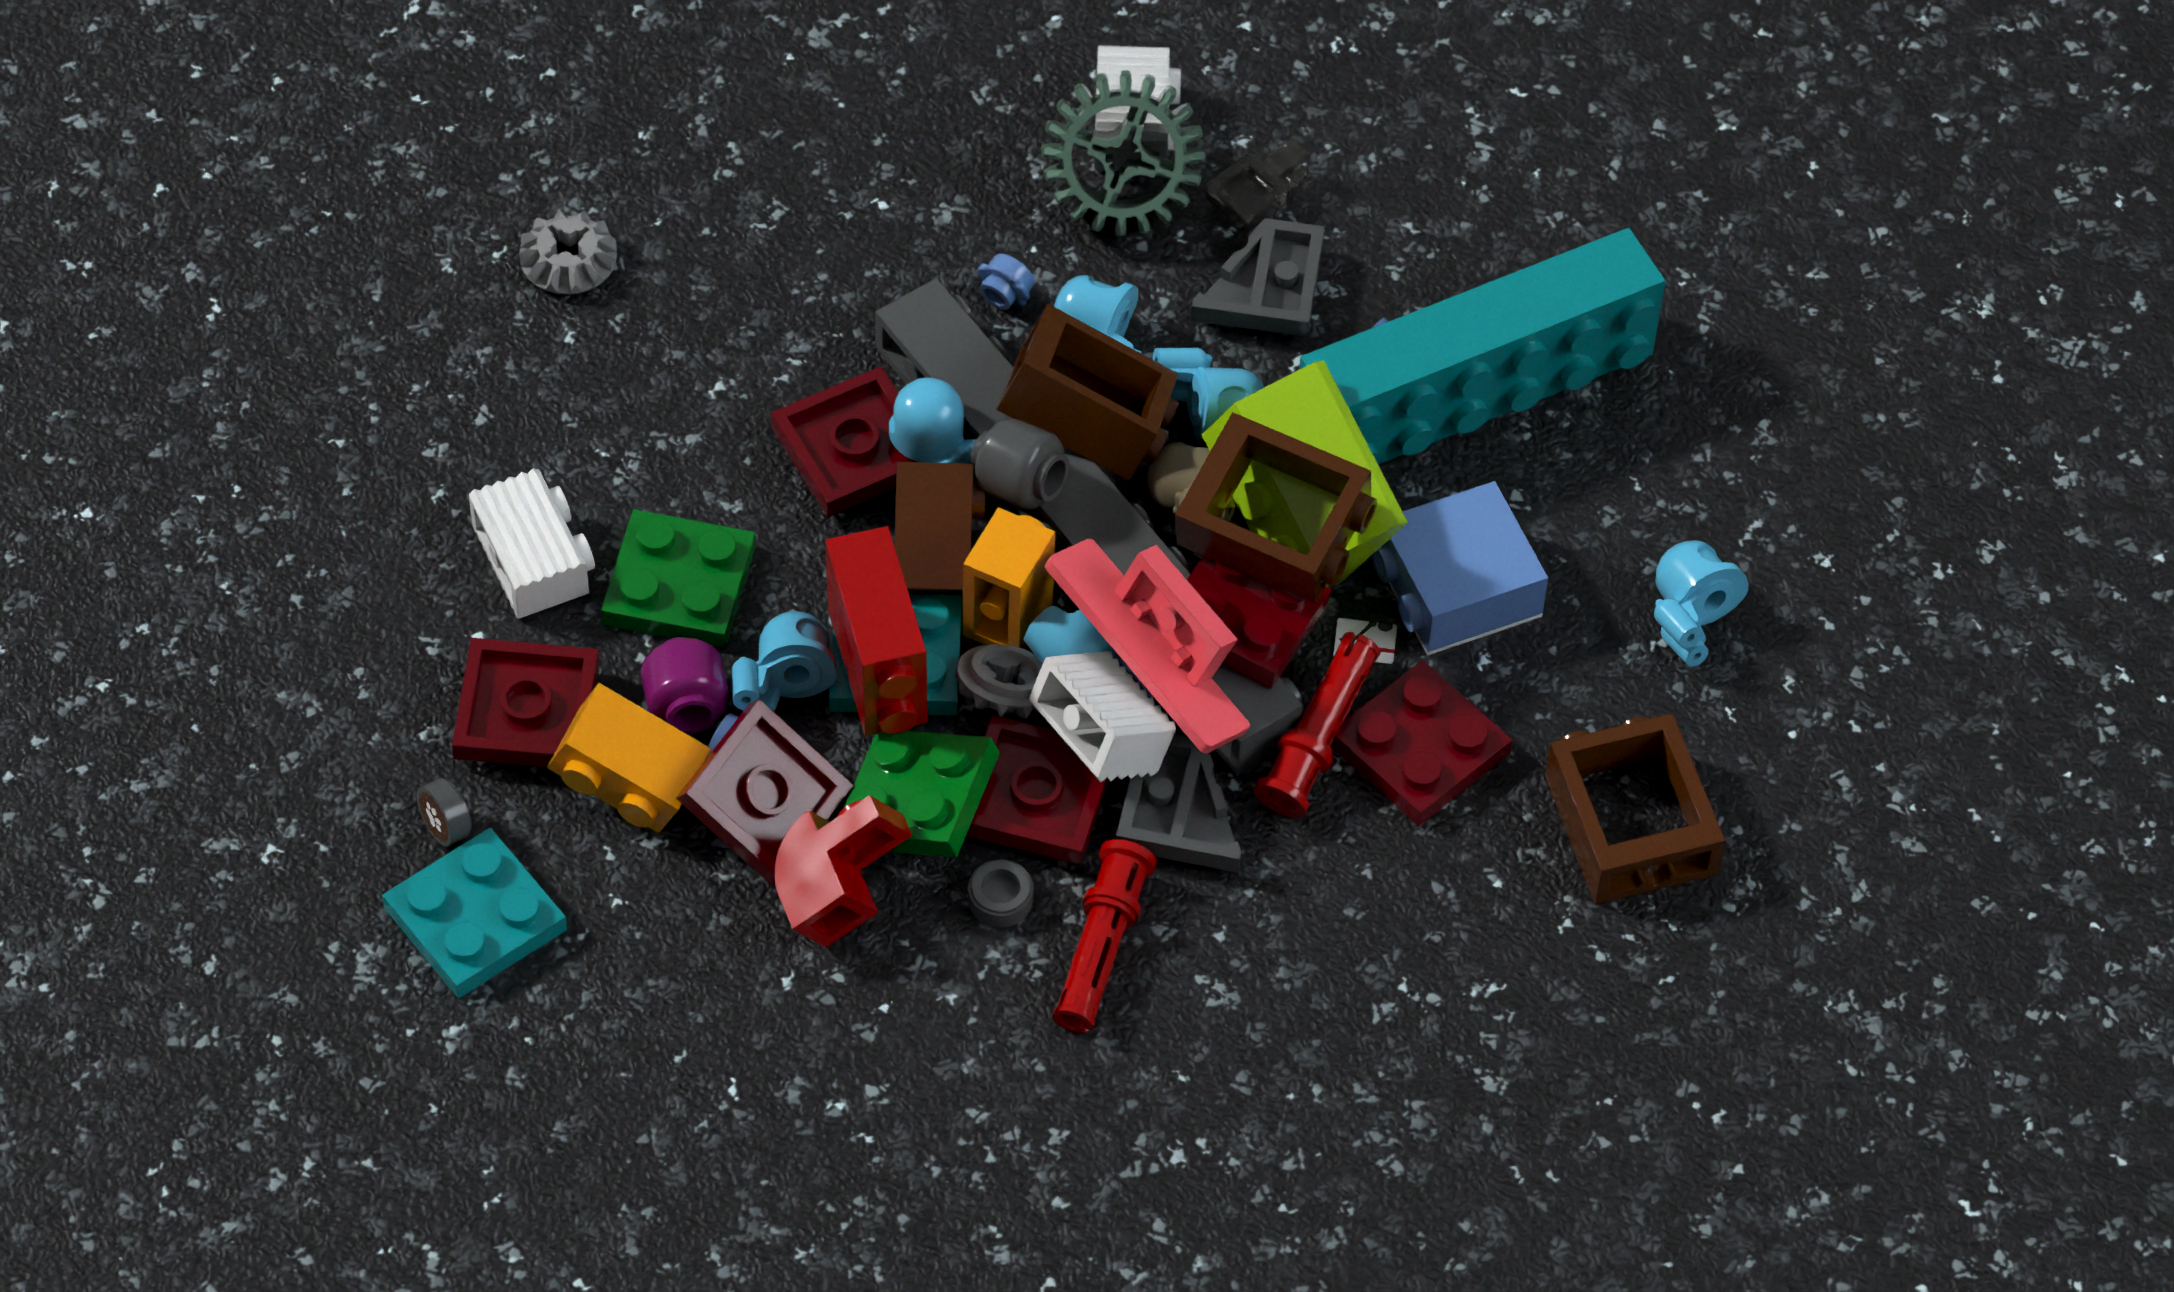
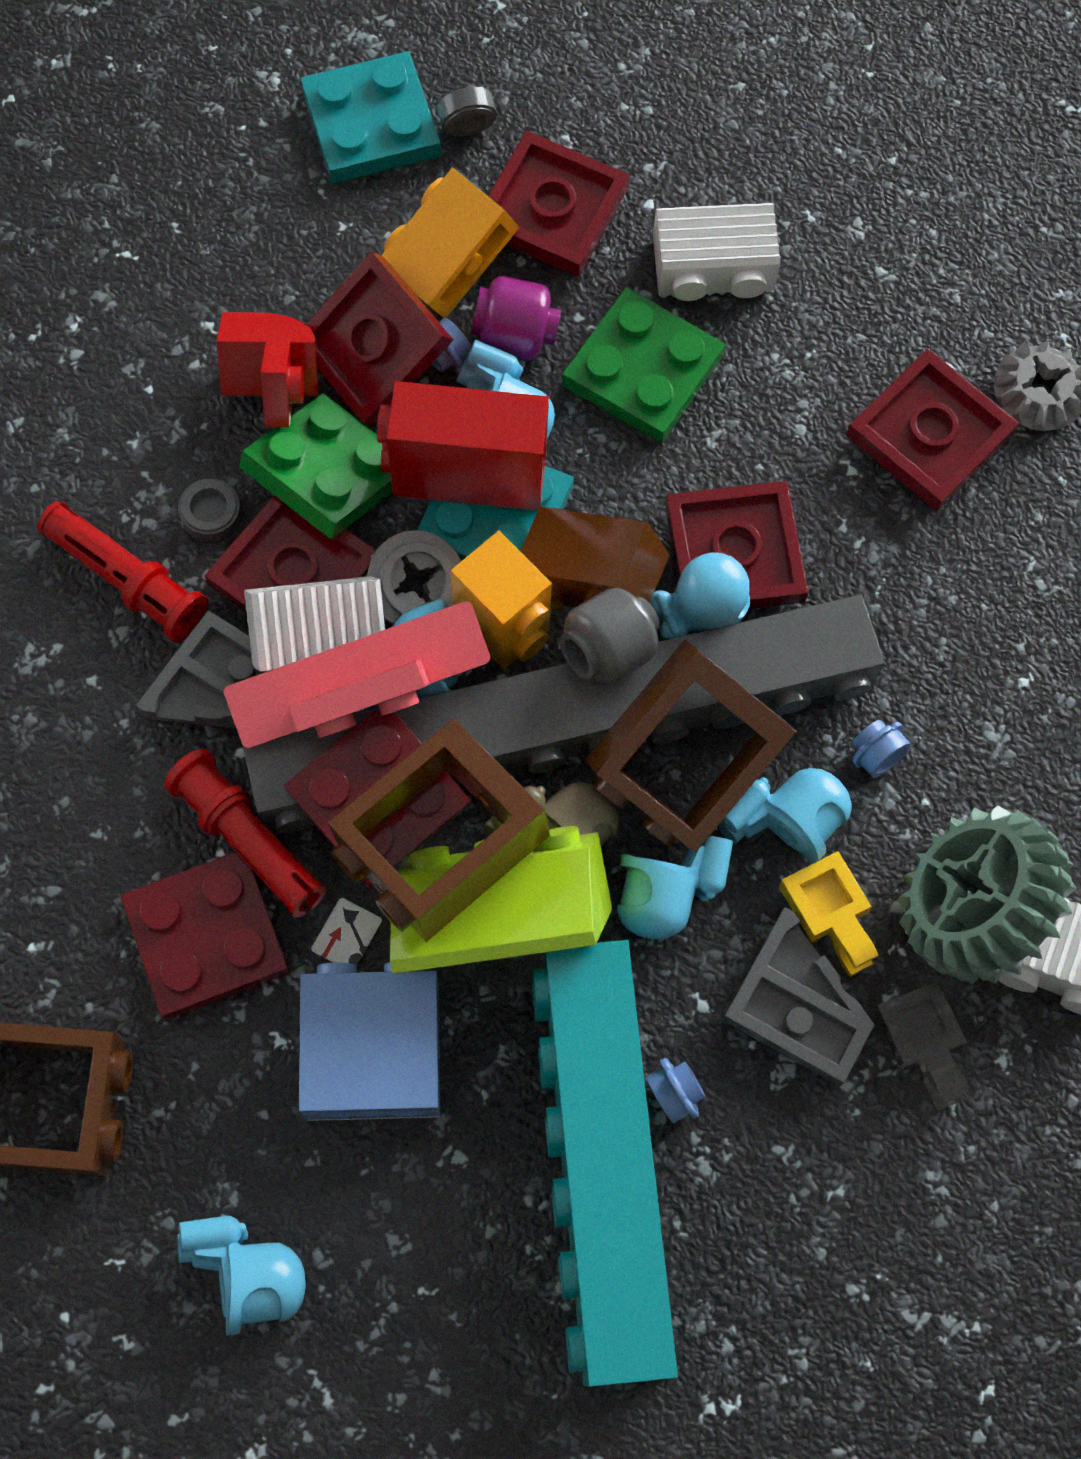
camera: 110 degrees right, 15 degrees up
none -> yellow plate [779,851,878,977]
none -> dark red plate [846,348,1019,512]

